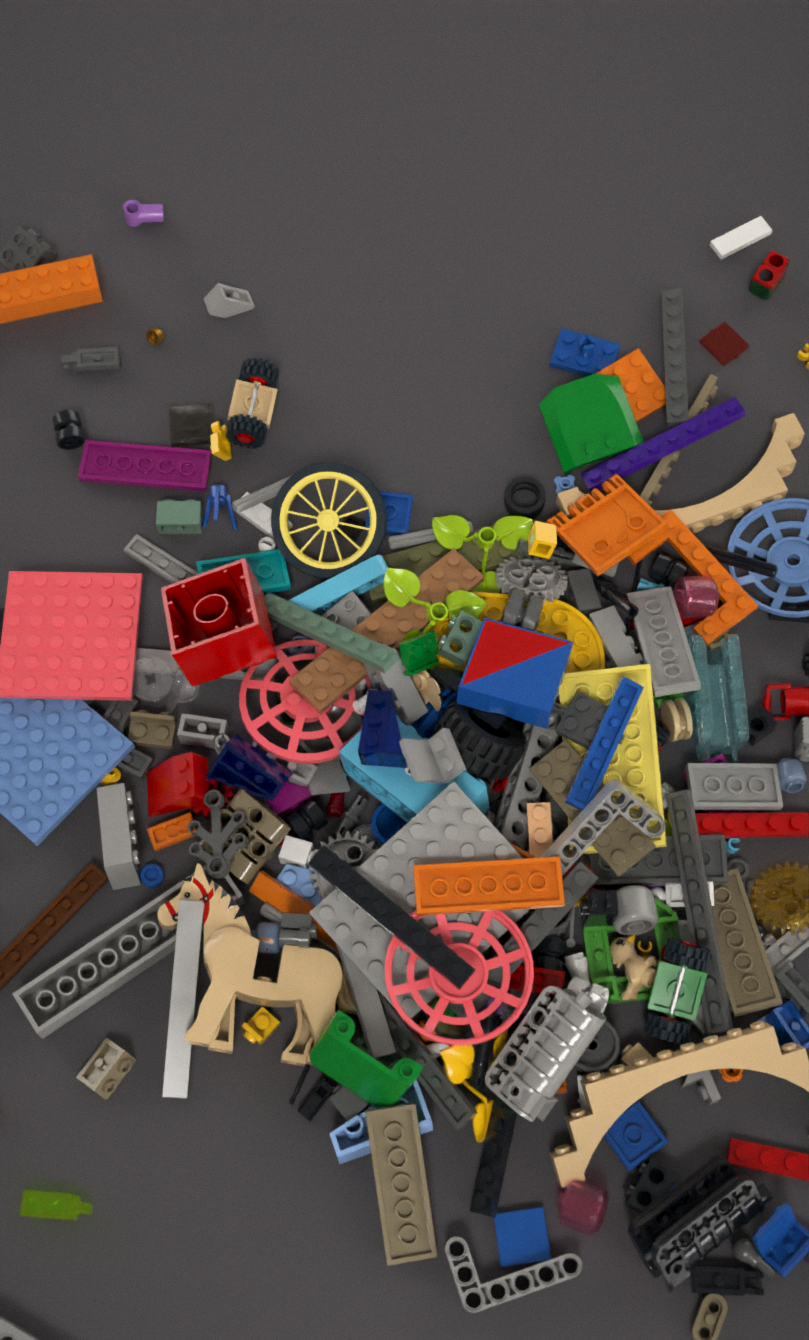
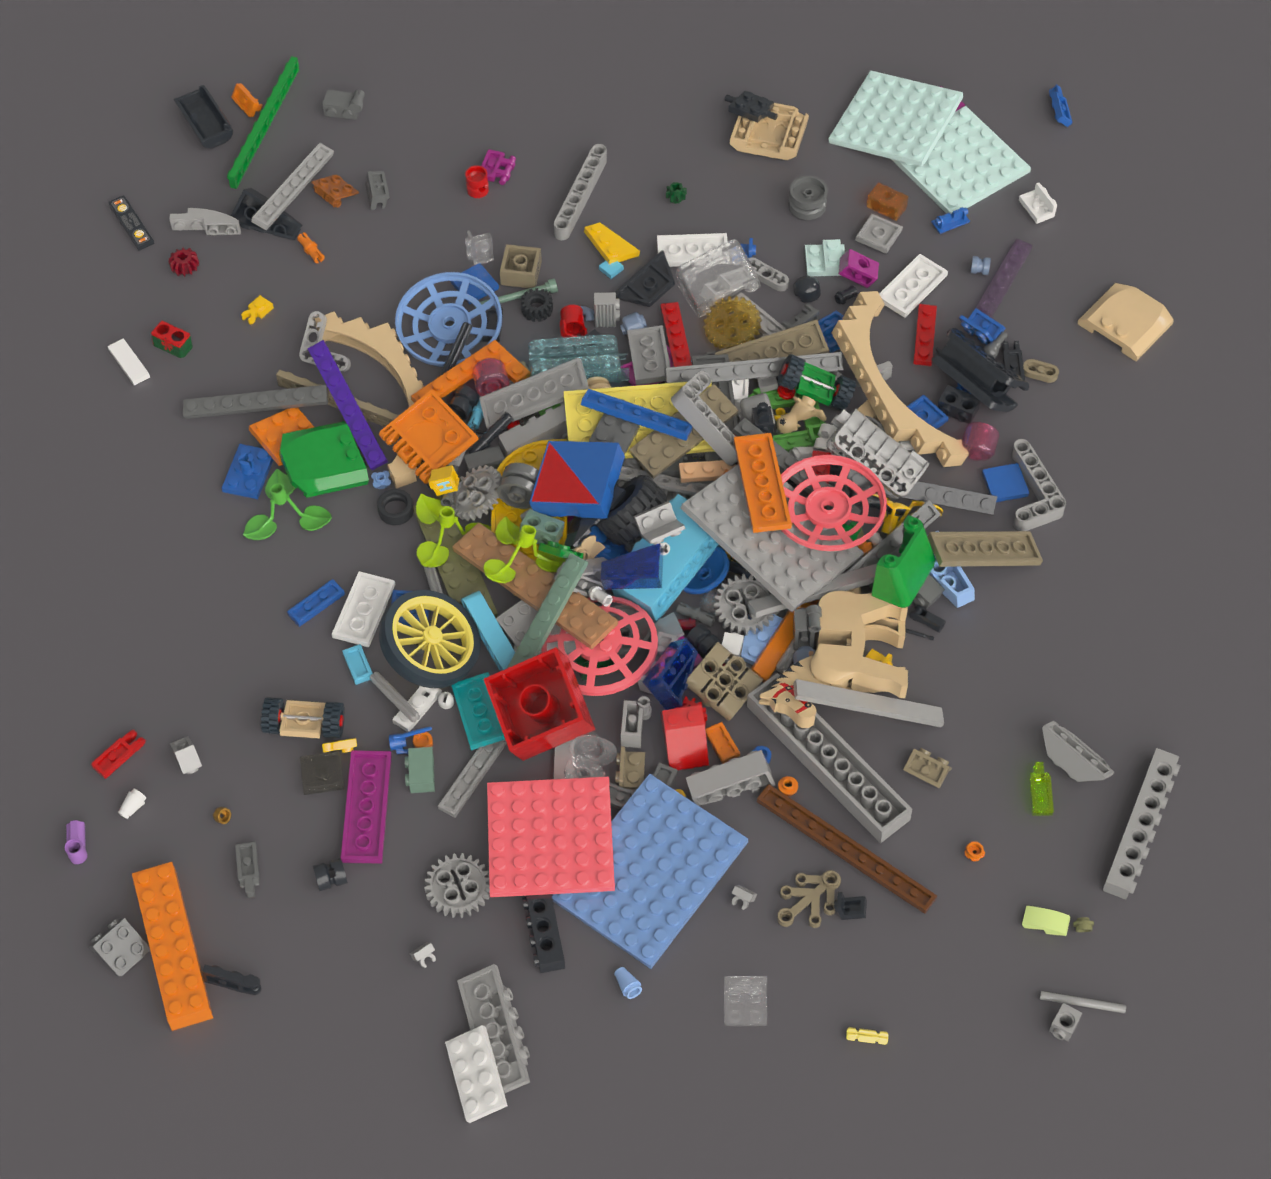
camera: 95 degrees left, 10 degrees down
dark grey plant [188,790,249,879] -> none
black plate [308,845,476,991] -> none
clear red piece [699,322,750,366] -> none
none -> red hinge [91,730,146,779]
none -> white cone [118,788,146,819]
none -> bright green plant [243,469,332,540]
none -> blue tile [287,579,345,627]
none -> light grey beam [299,311,351,372]
none -> white plate [332,571,395,647]
none -> medium azure tile [342,644,373,685]
none -> orange tile [413,732,433,748]
none -> light grey gear [424,853,490,918]
none -> orange plate [778,776,798,796]
none -> light grey wedge [1042,721,1114,782]

